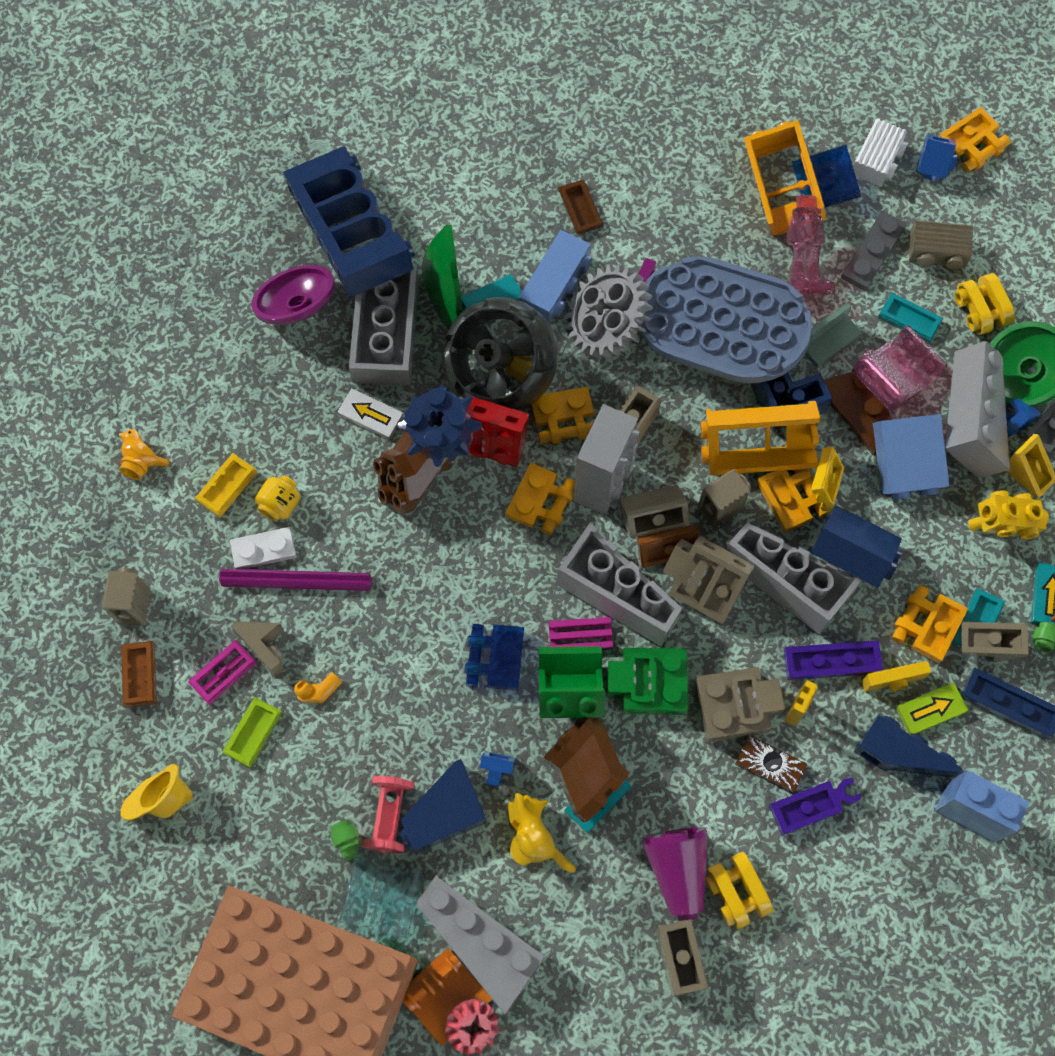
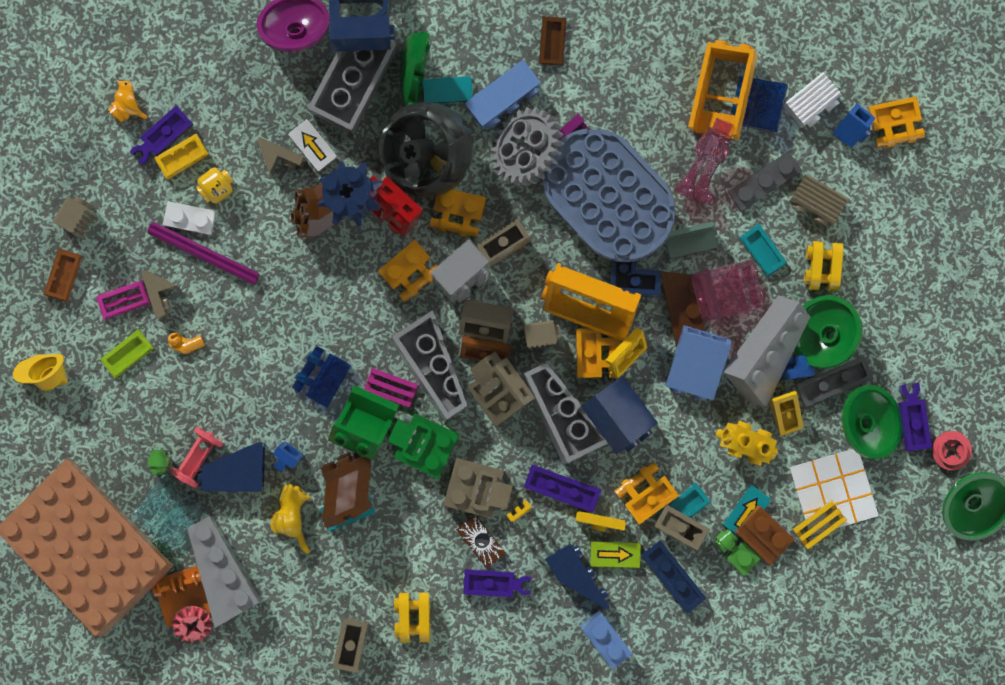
camera: 25 degrees right, 15 degrees up
magenta cone [642,827,708,921] -> none
none -> dark purple plate [130,105,194,165]
none -> dark tan slope [257,137,306,176]

